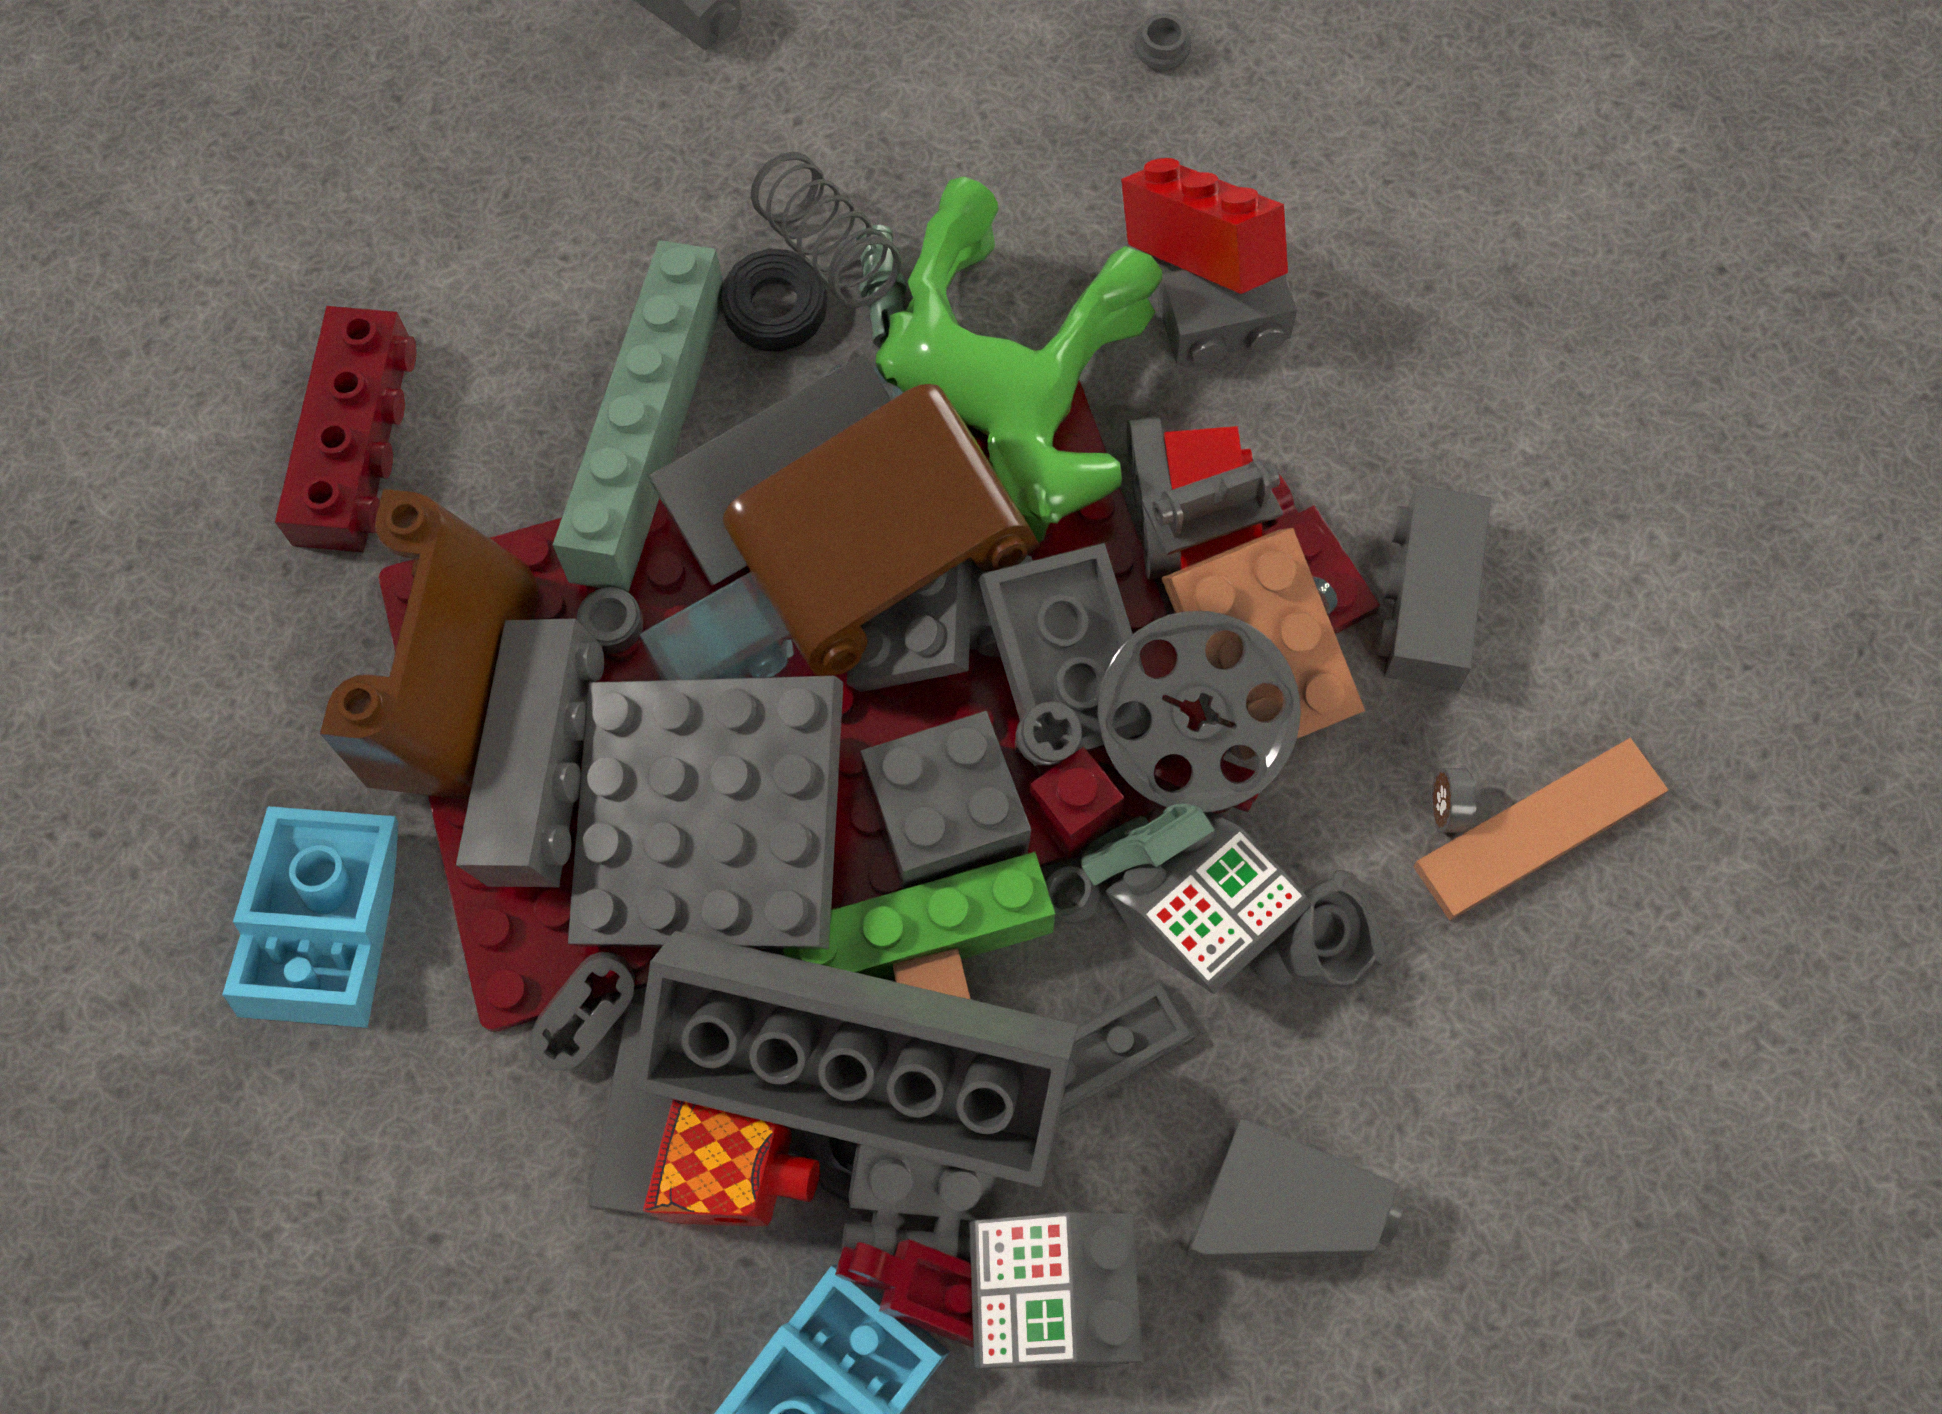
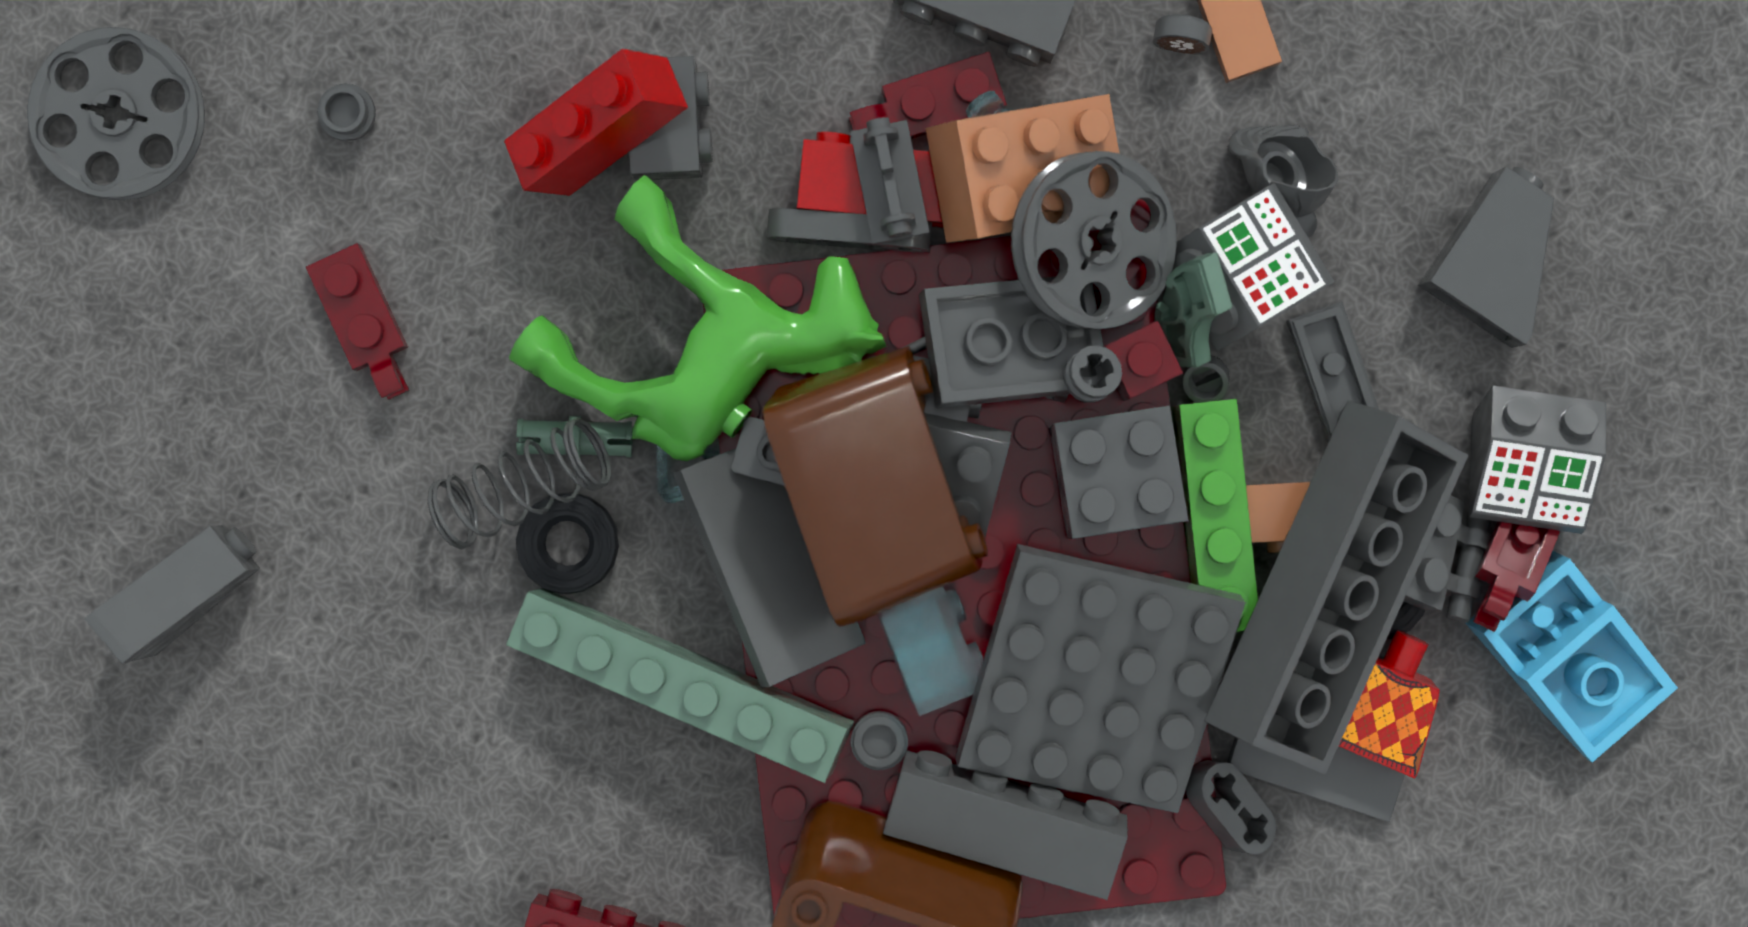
camera: 80 degrees left, 20 degrees up
none -> dark red plate [306,243,410,400]

